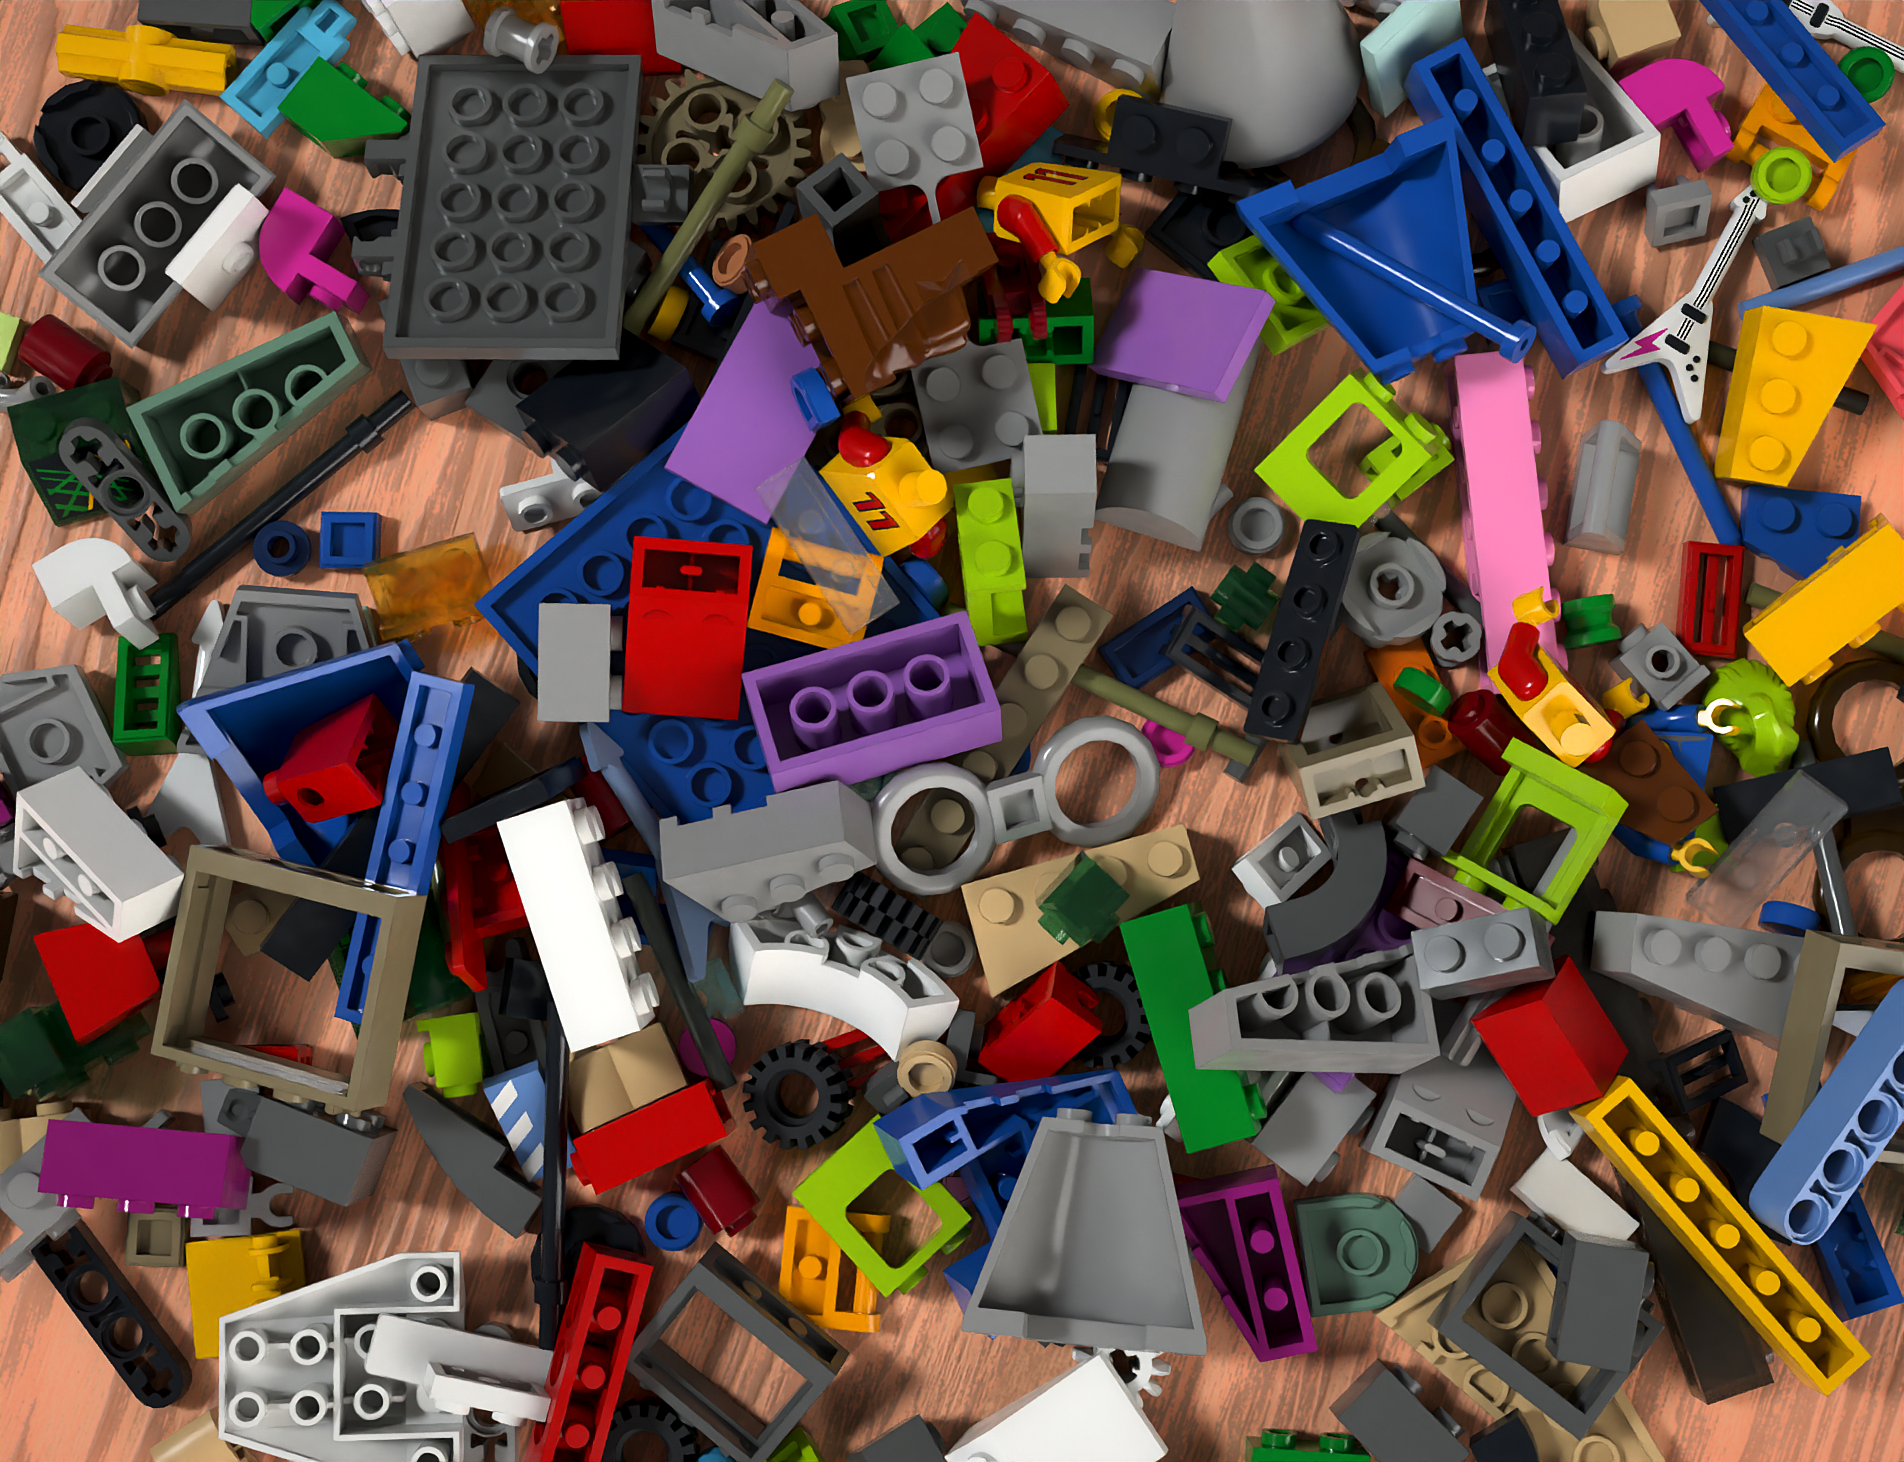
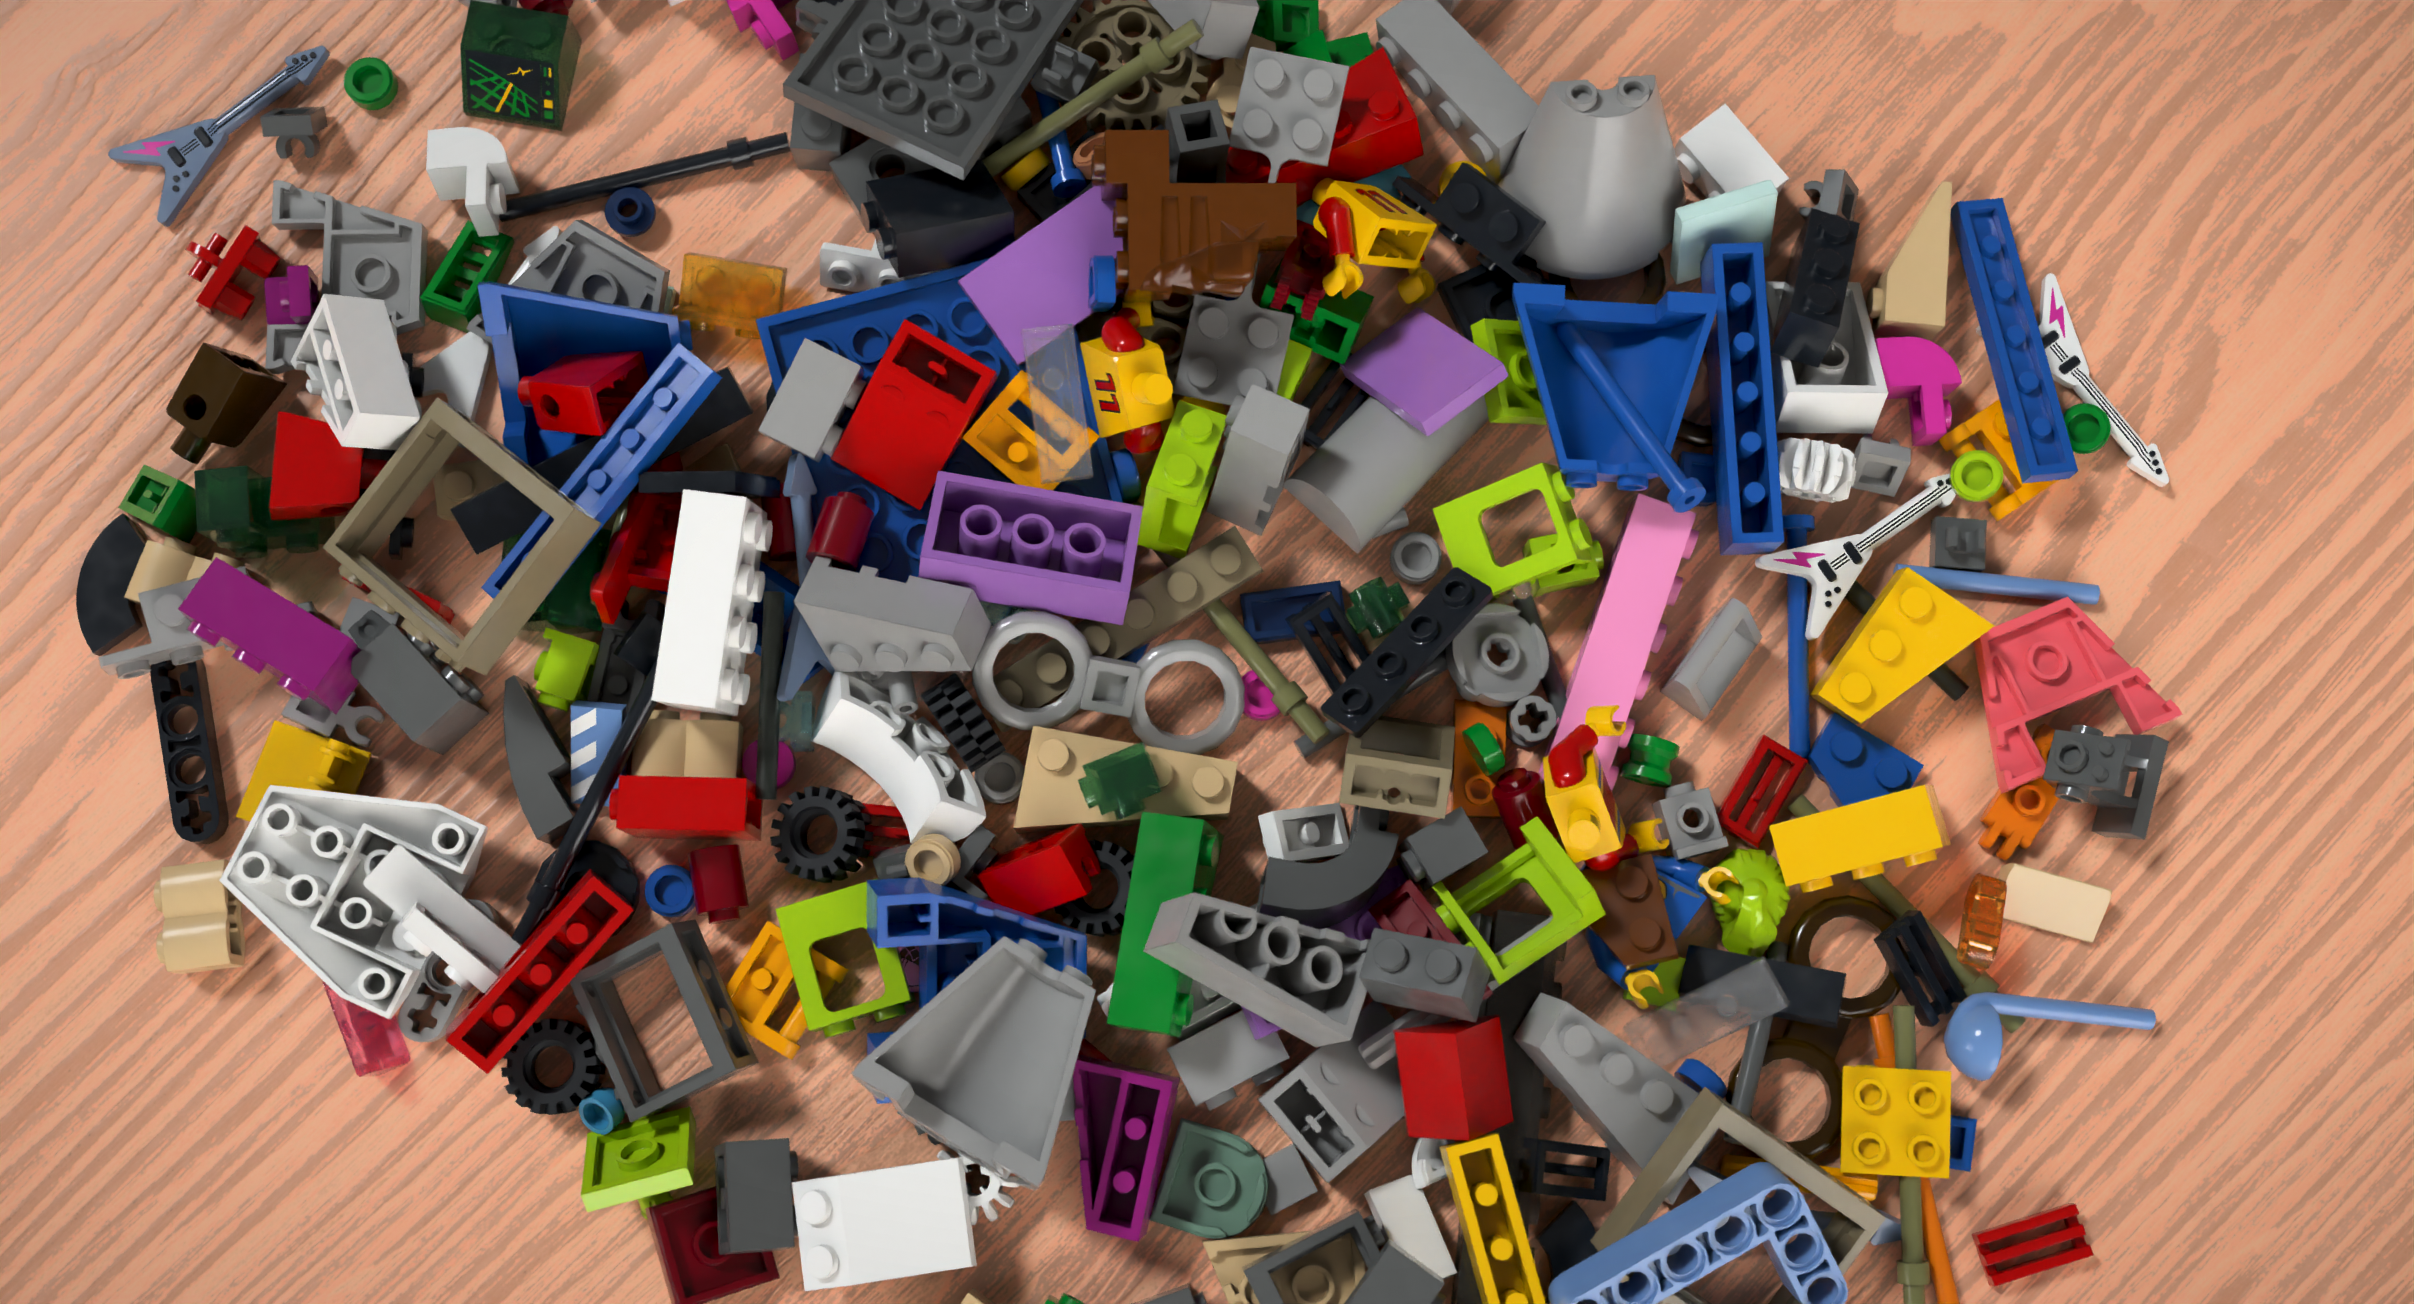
camera: 20 degrees right, 5 degrees down
dark grey beam [59,417,192,562] -> none
dark tan tile [125,1206,191,1268] -> none
sand green wedge [126,311,372,515] -> none
blue tile [319,512,382,571] -> none
none -> dark red brick [806,491,874,572]
none -> white gear [1777,437,1856,503]

